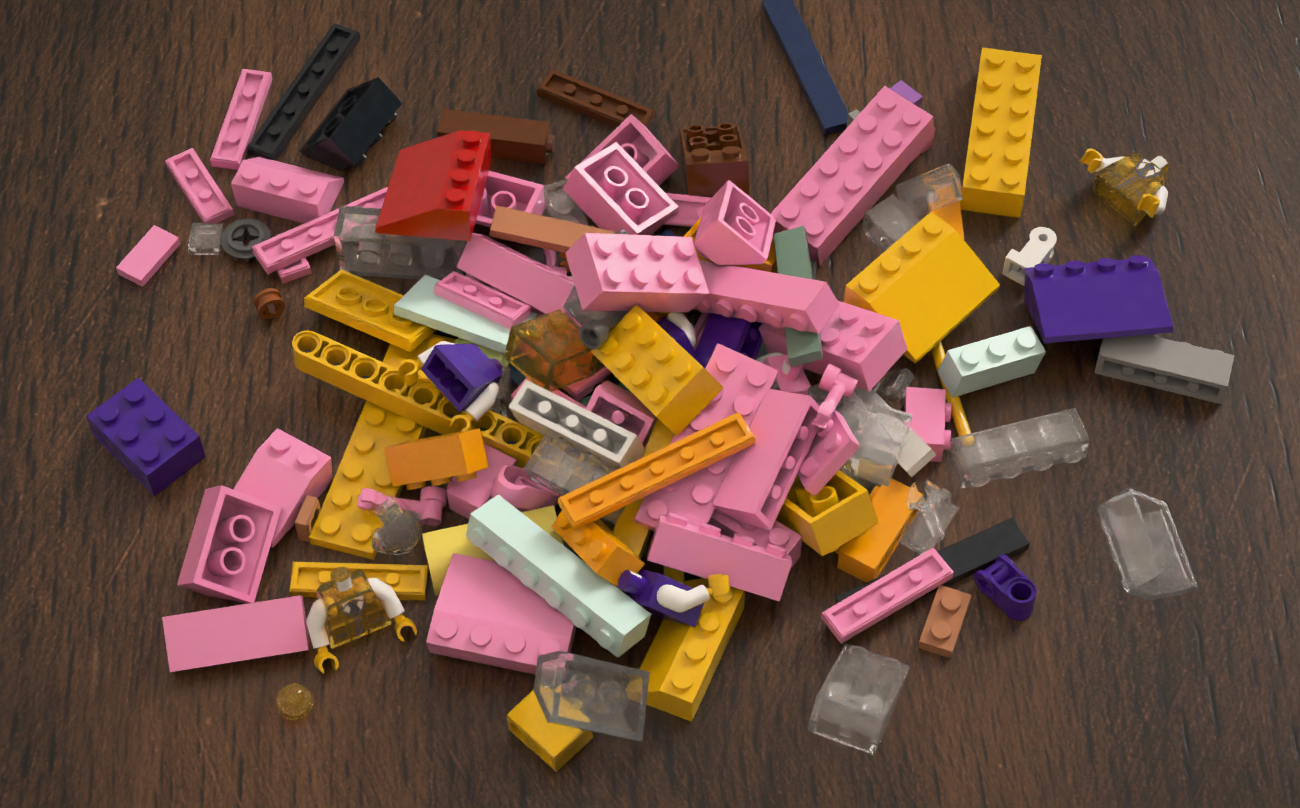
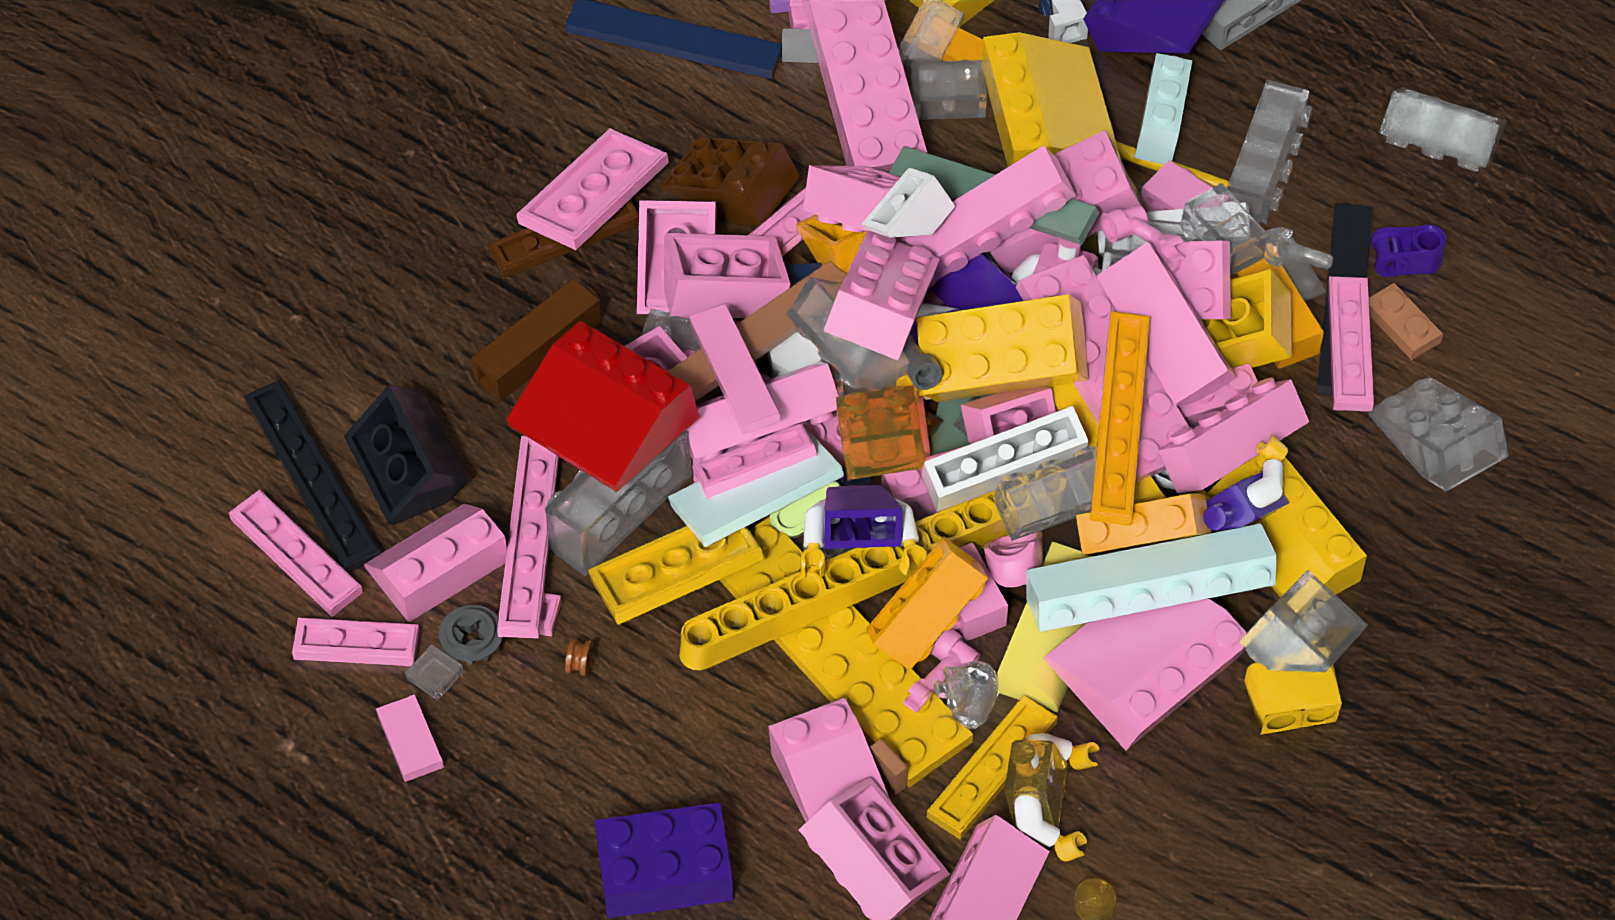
camera: 55 degrees left, 0 degrees up
none -> bright pink tile [516,128,669,250]
none -> bright pink tile [689,304,780,435]
none -> white slope [862,168,955,238]

